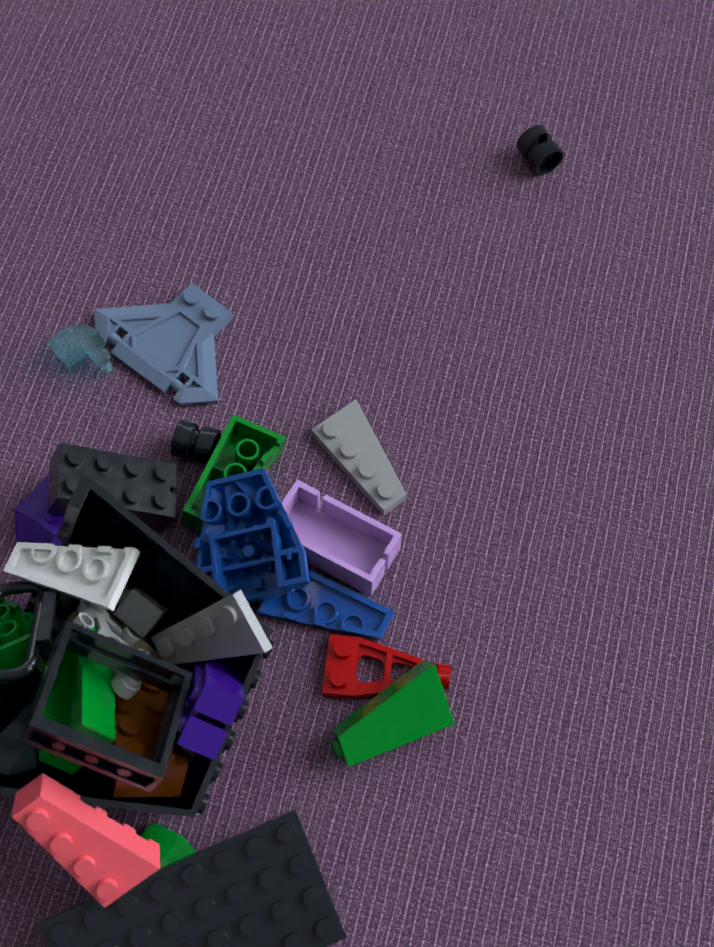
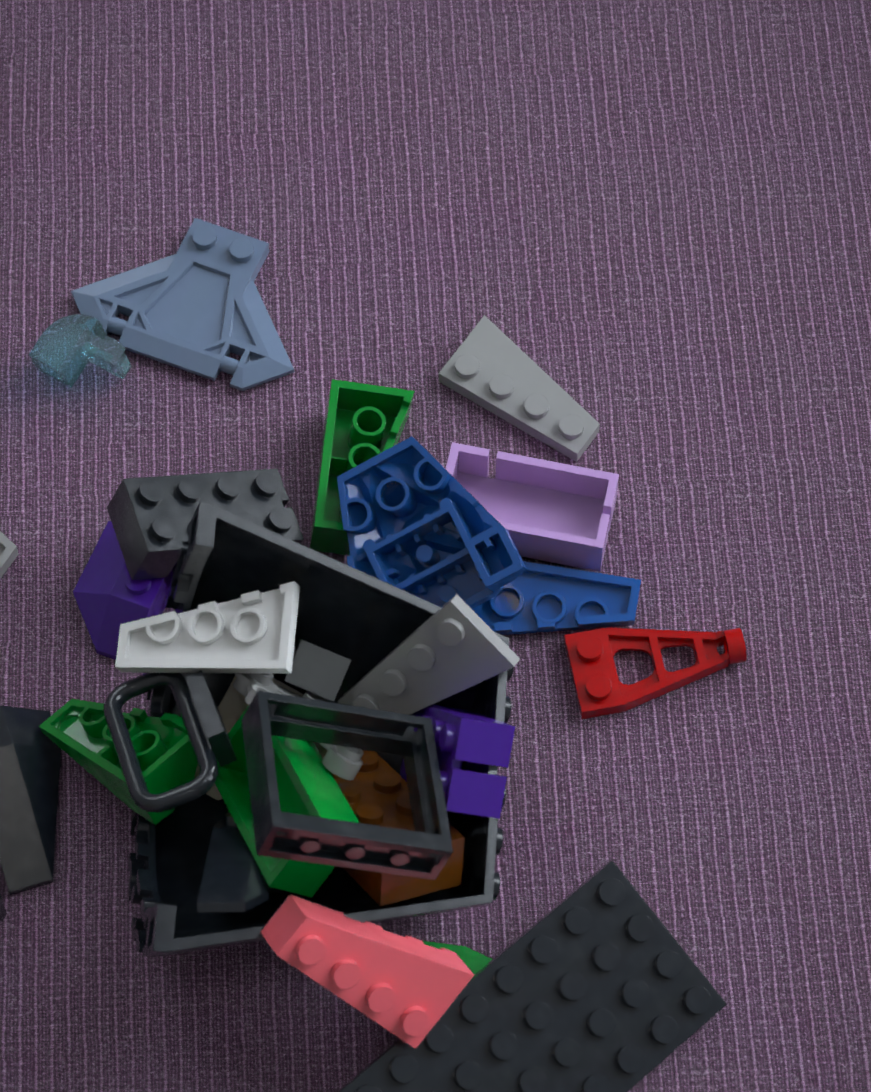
camera: 15 degrees left, 0 degrees up
black wheel [170,420,222,465] -> none
green slope [330,659,455,767] -> none

